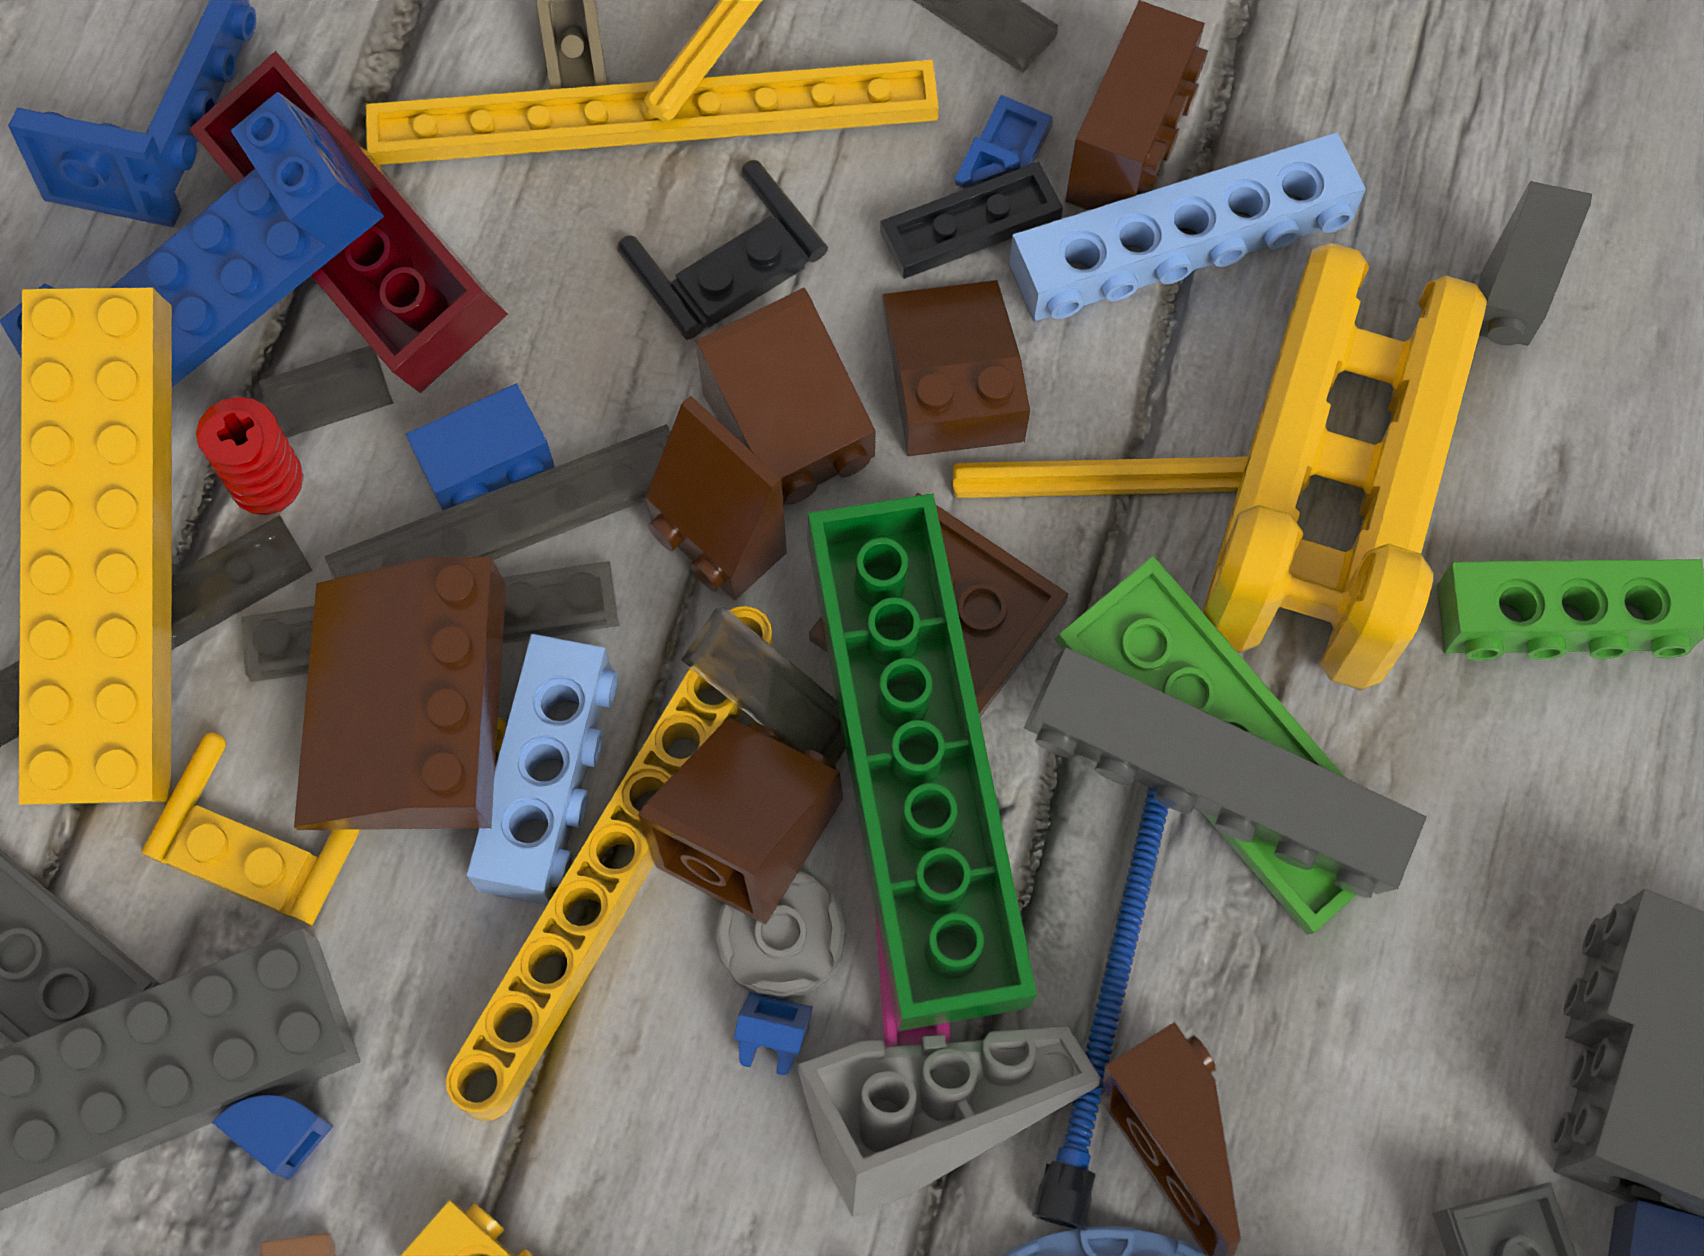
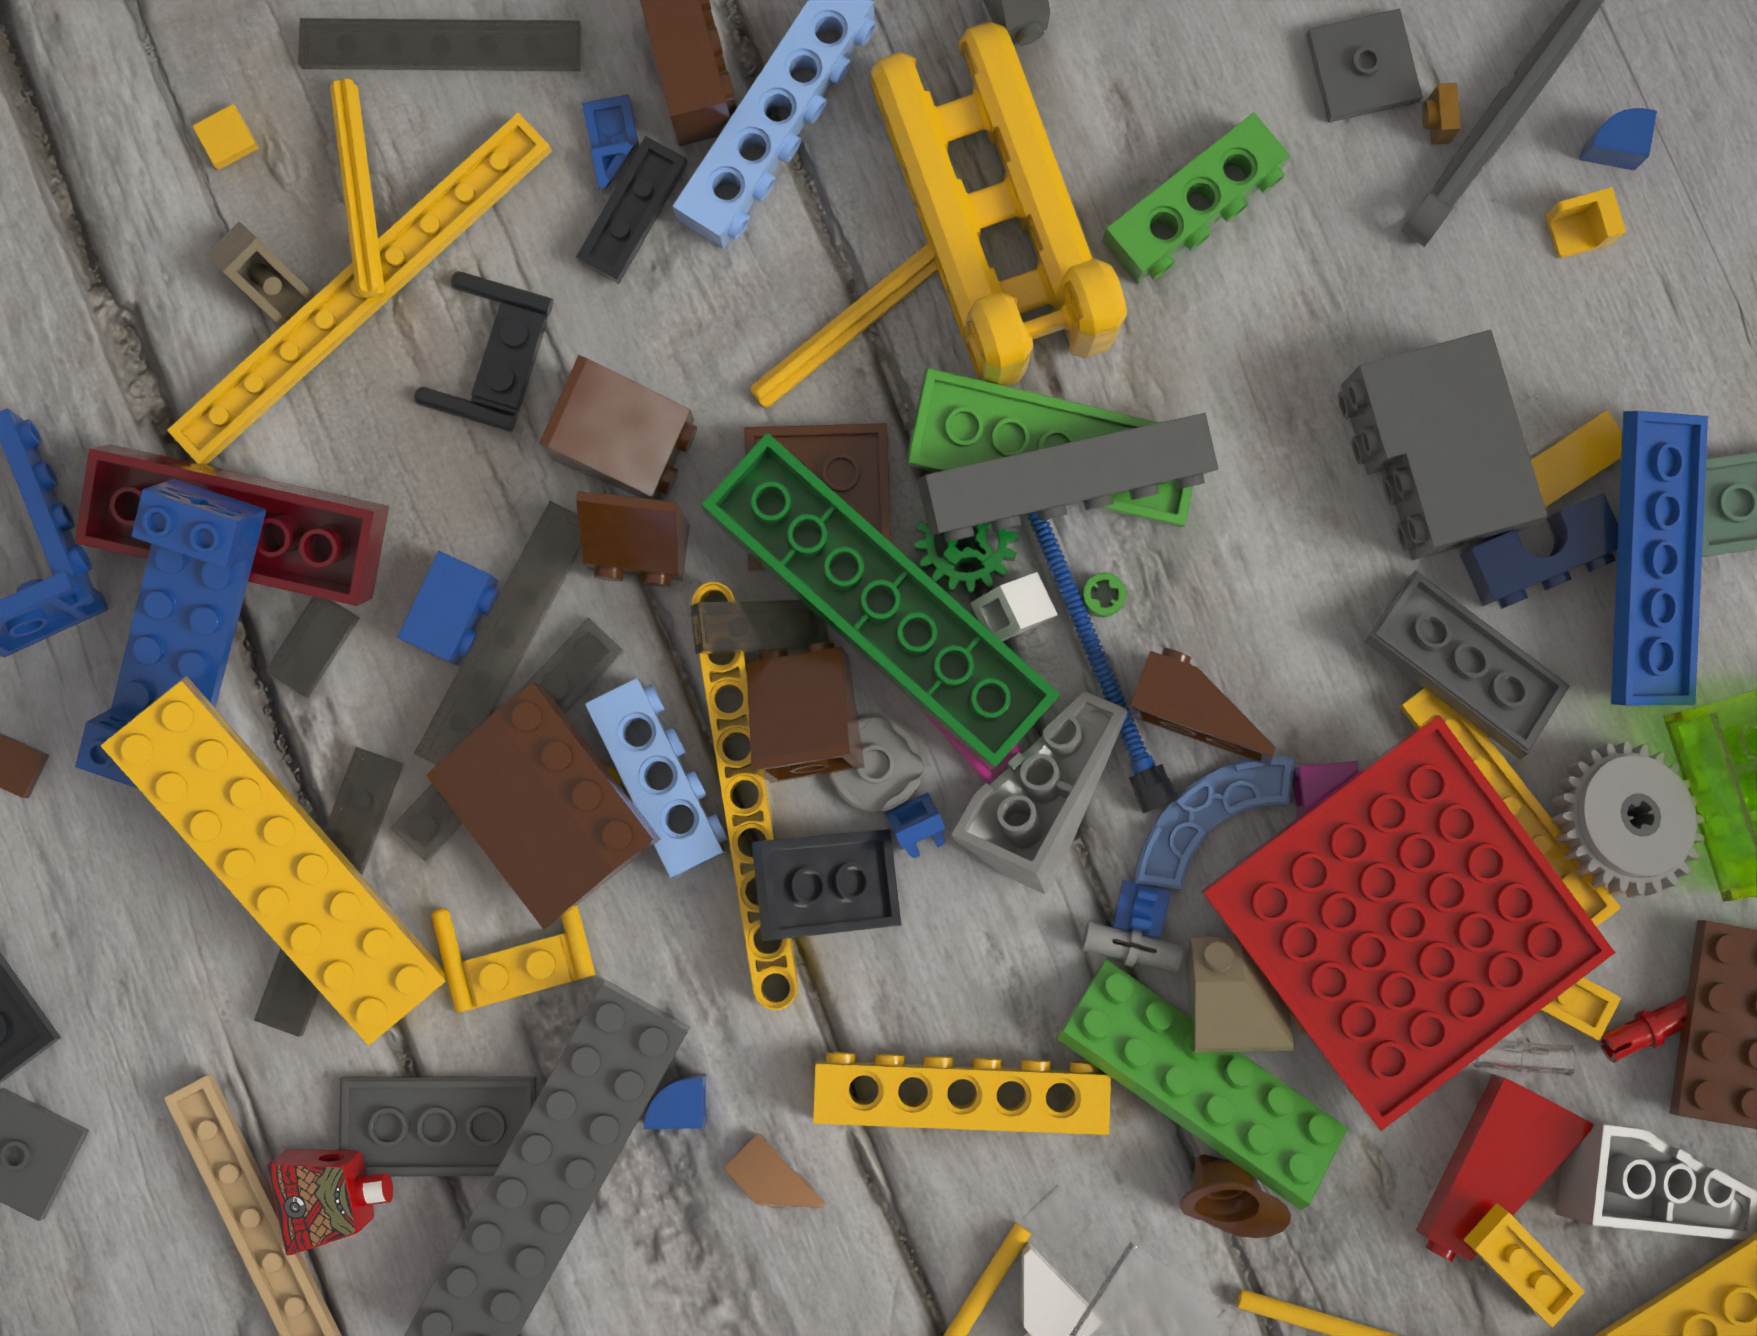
camera: 35 degrees left, 15 degrees up
red piece [196,397,304,515] -> none
reddish brown slope [882,280,1030,457] -> none
none -> black plate [752,829,902,941]
none -> green gear [914,522,1018,594]
none -> white brick [970,572,1058,641]
none -> bright green bush [1081,572,1126,618]

